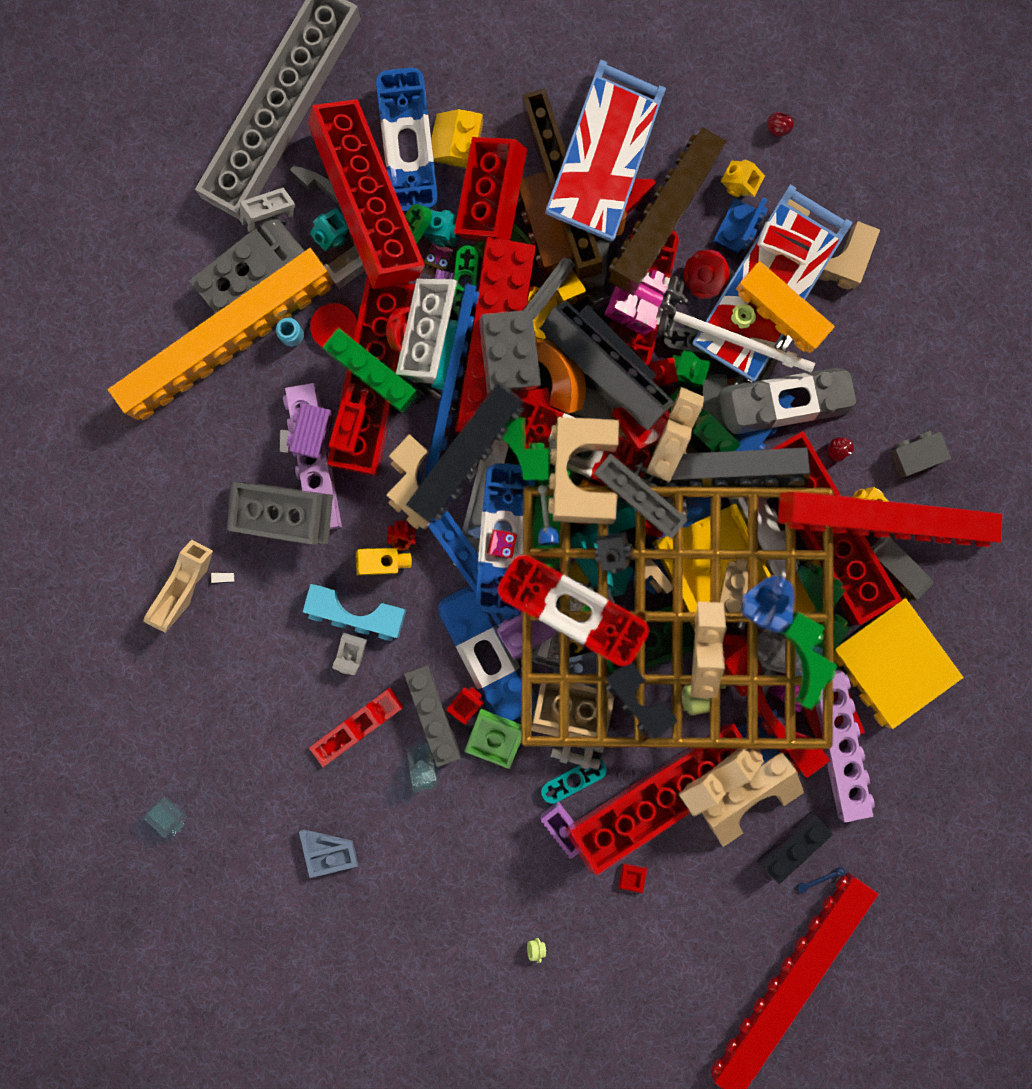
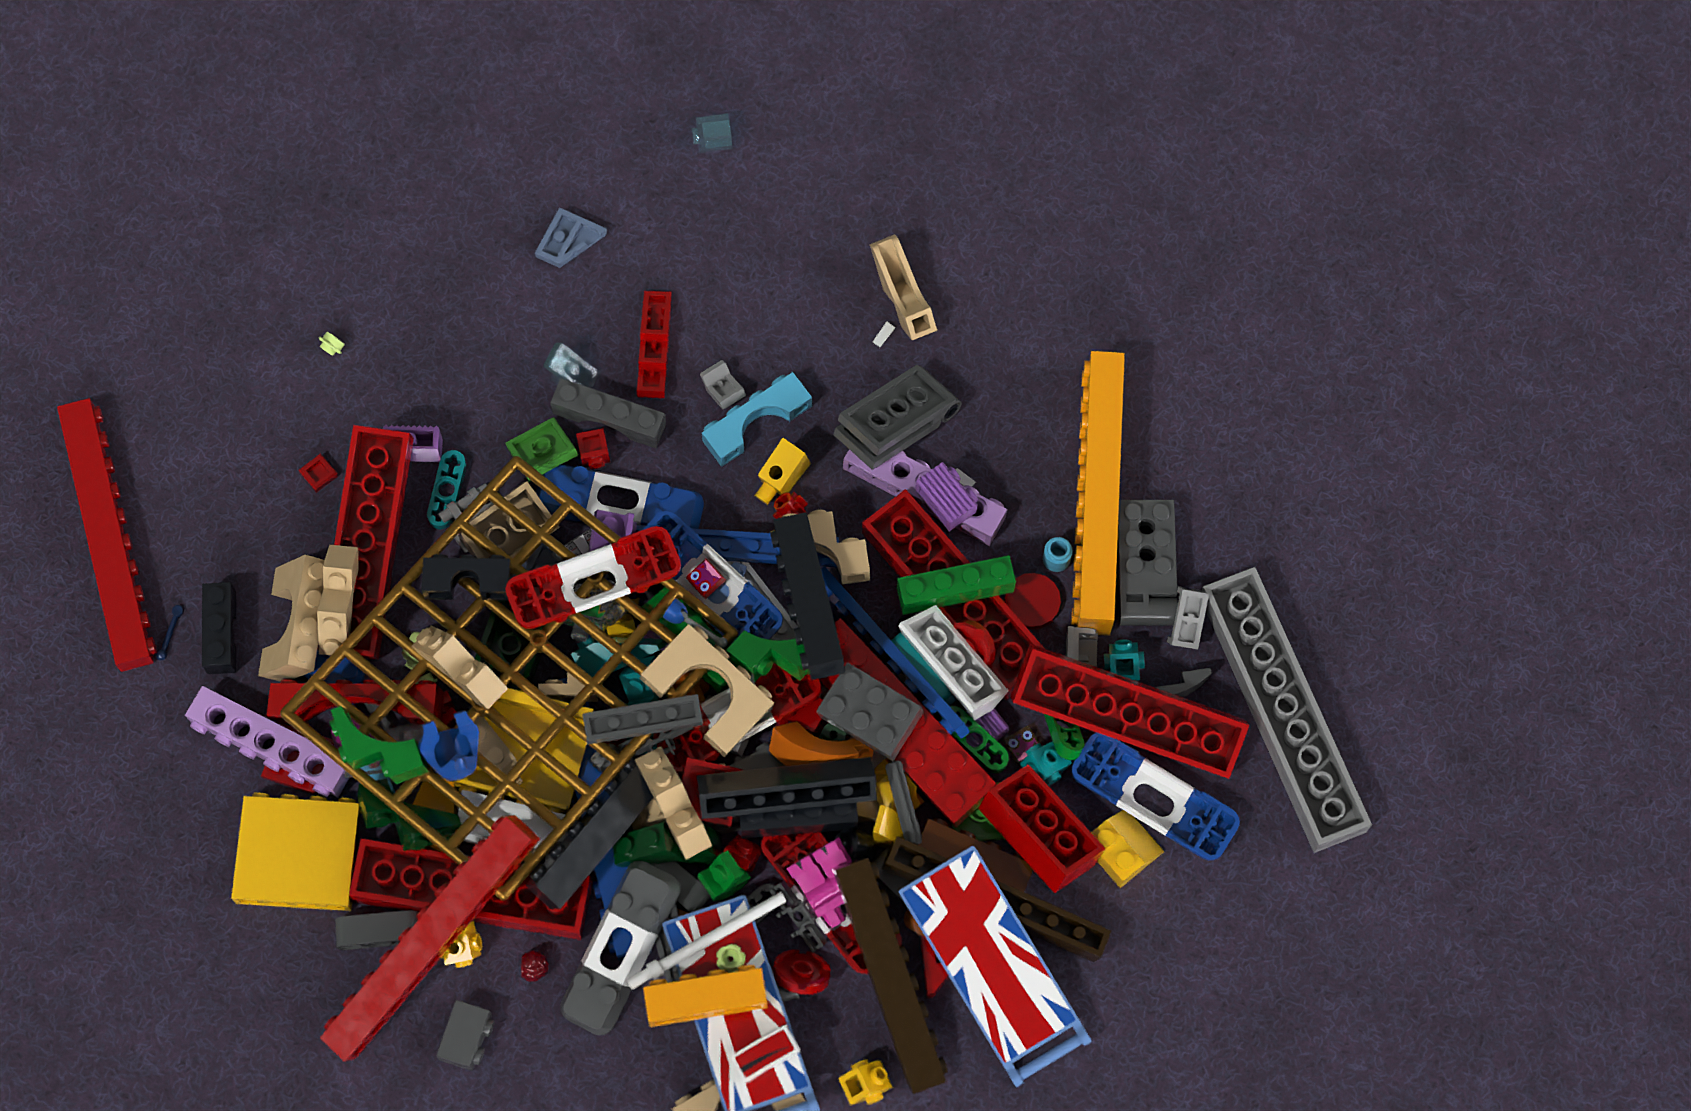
camera: 135 degrees right, 15 degrees down
red hinge [329,382,370,455] -> none
black brick [595,532,633,573] -> none
blue bracket [713,197,768,255] -> none

